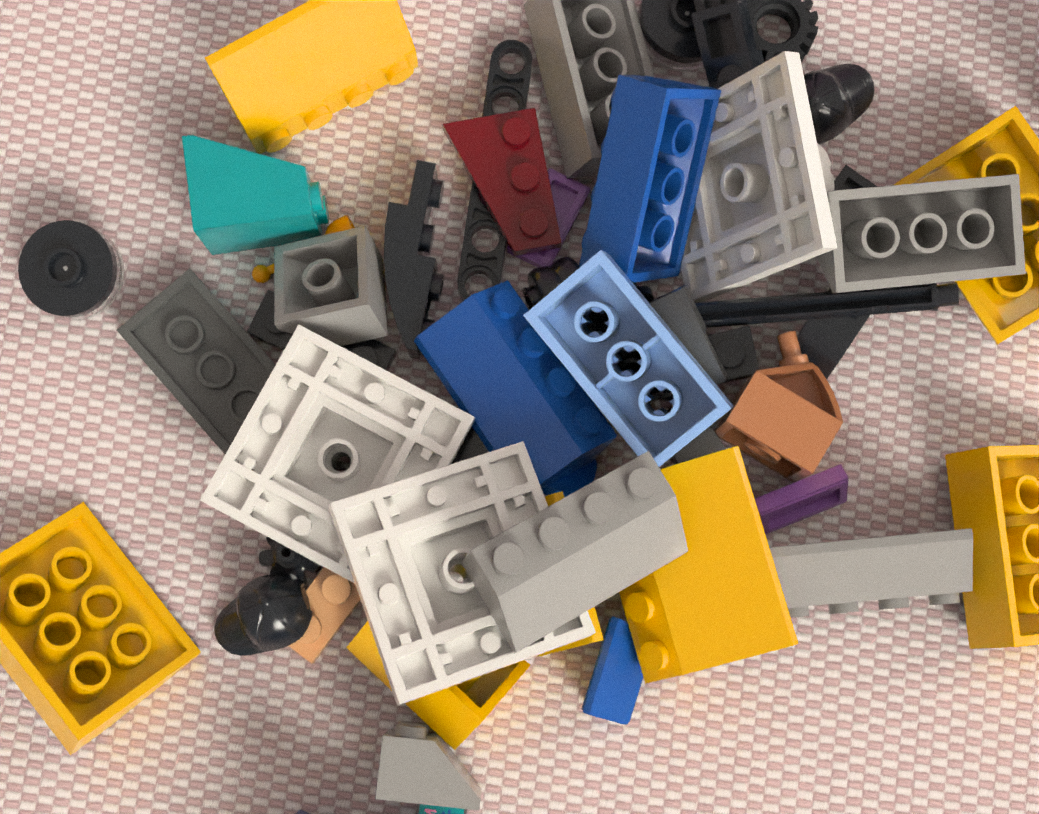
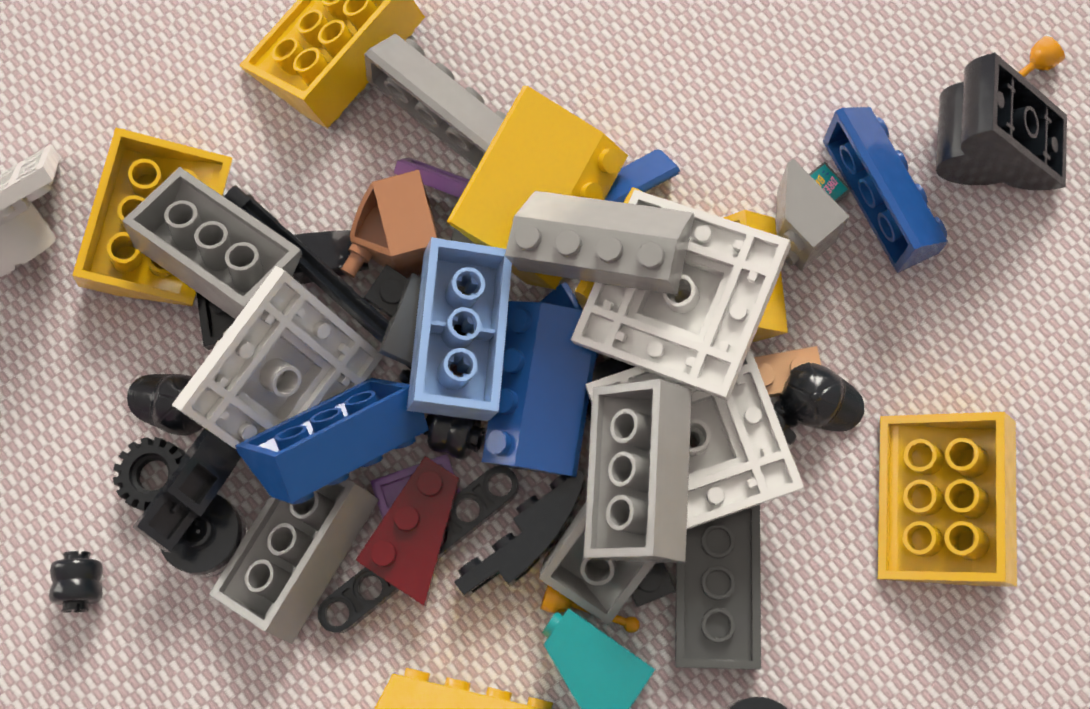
camera: 125 degrees left, 5 degrees down
none -> light grey slope [584,379,692,563]

